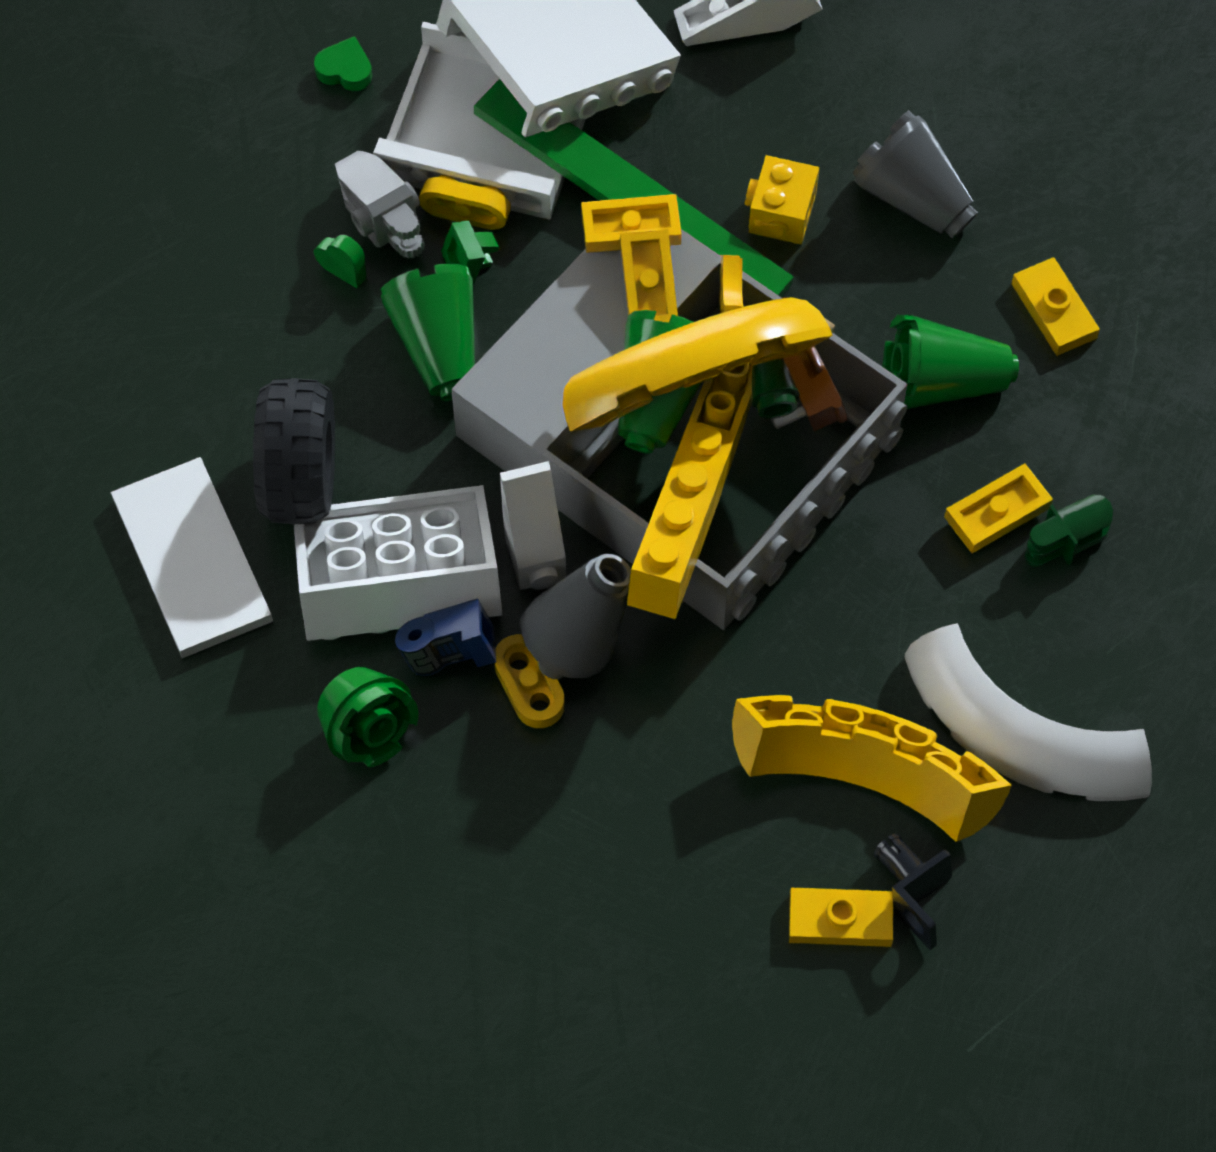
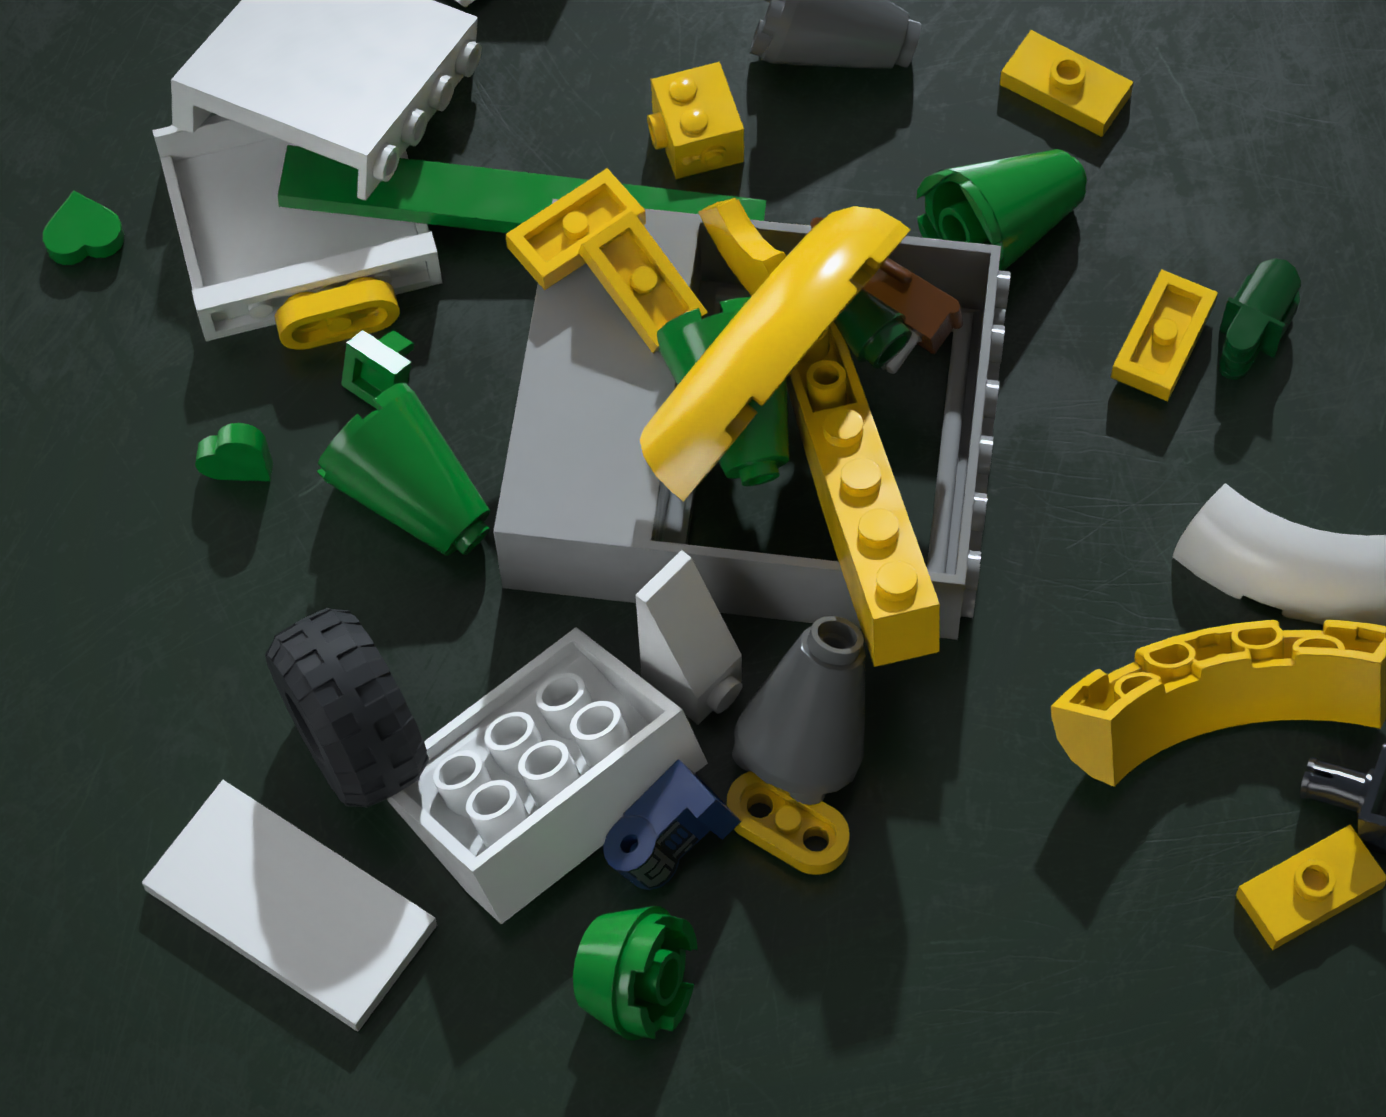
camera: 30 degrees left, 0 degrees up
light grey hinge [335,151,425,259] -> none

